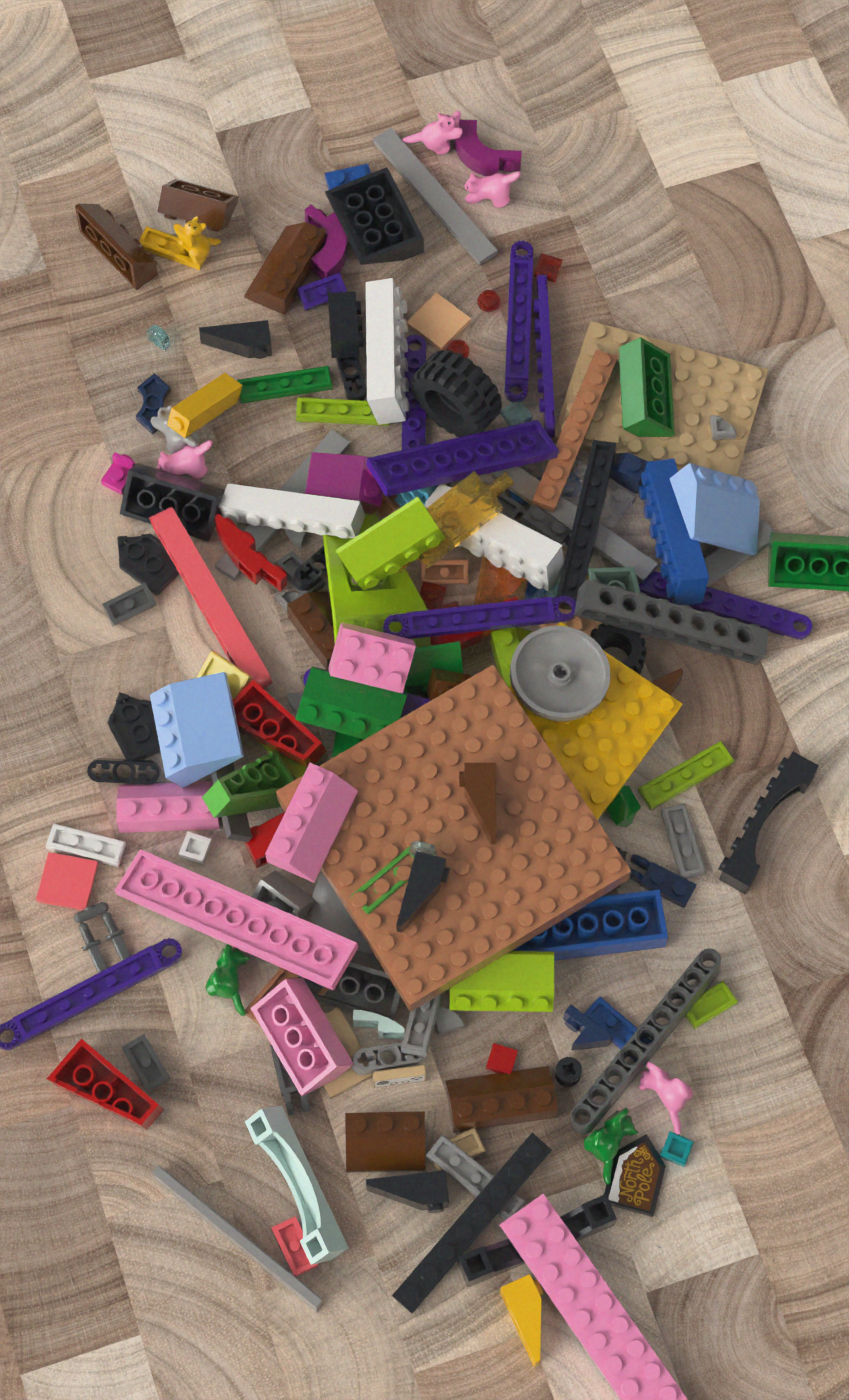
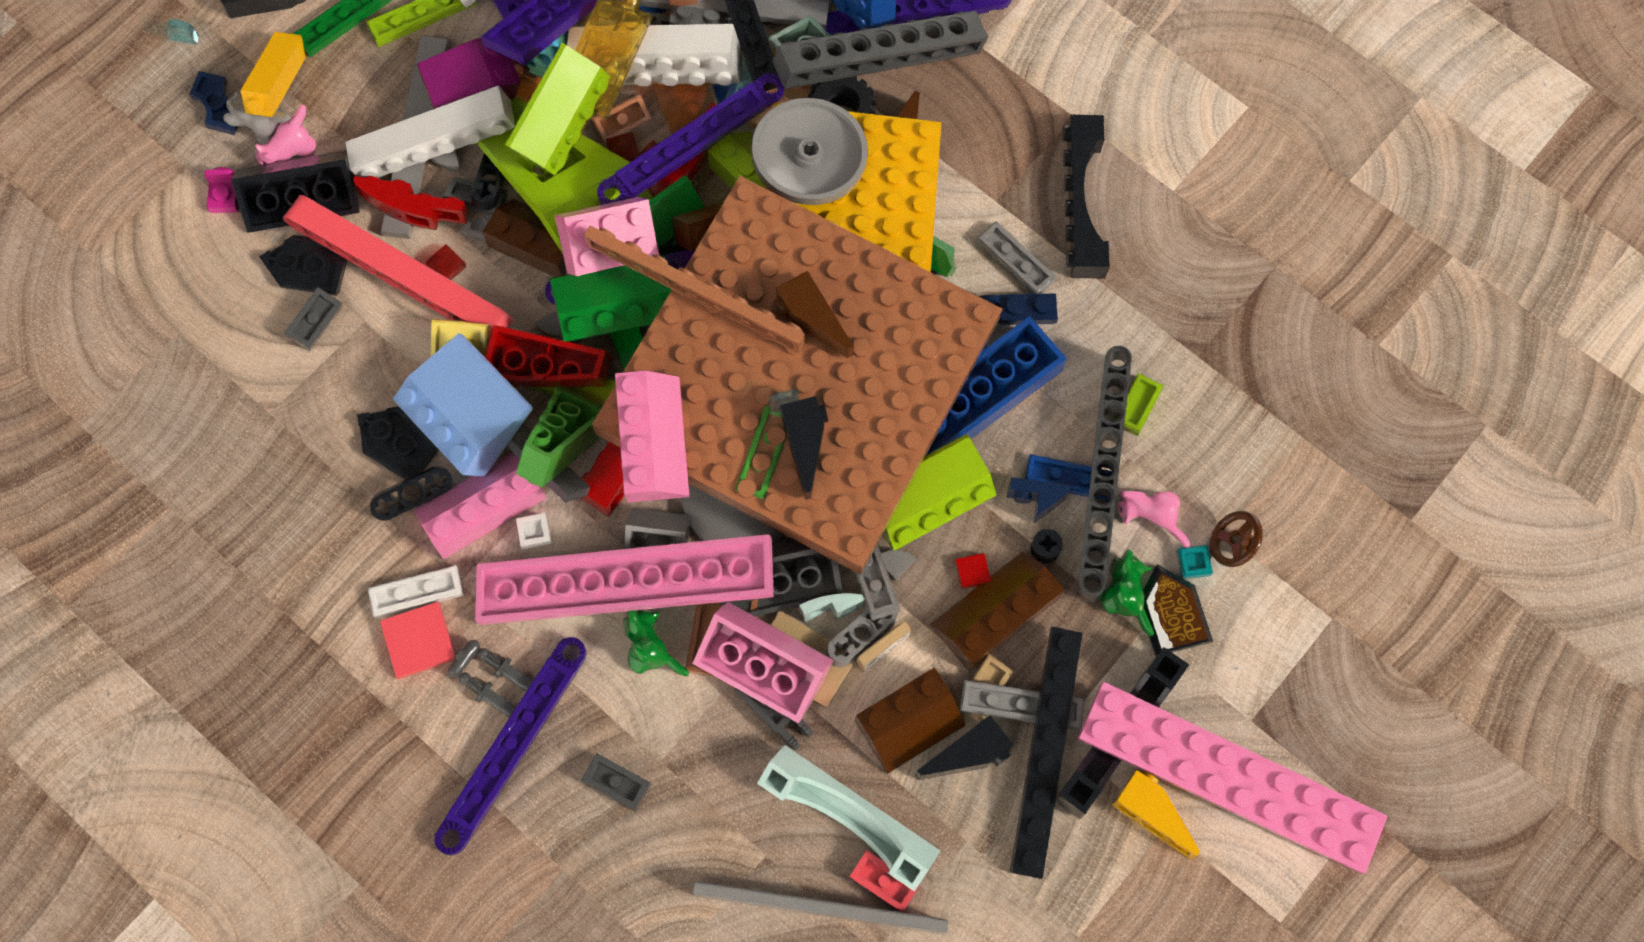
camera: 30 degrees left, 5 degrees up
red wedge [46,1038,164,1130] -> none
lime tile [638,741,735,810] -> none
none -> clear red plate [425,244,467,280]
none -> nougat plate [584,225,805,354]
none -> reddish brown piece [1210,511,1263,567]

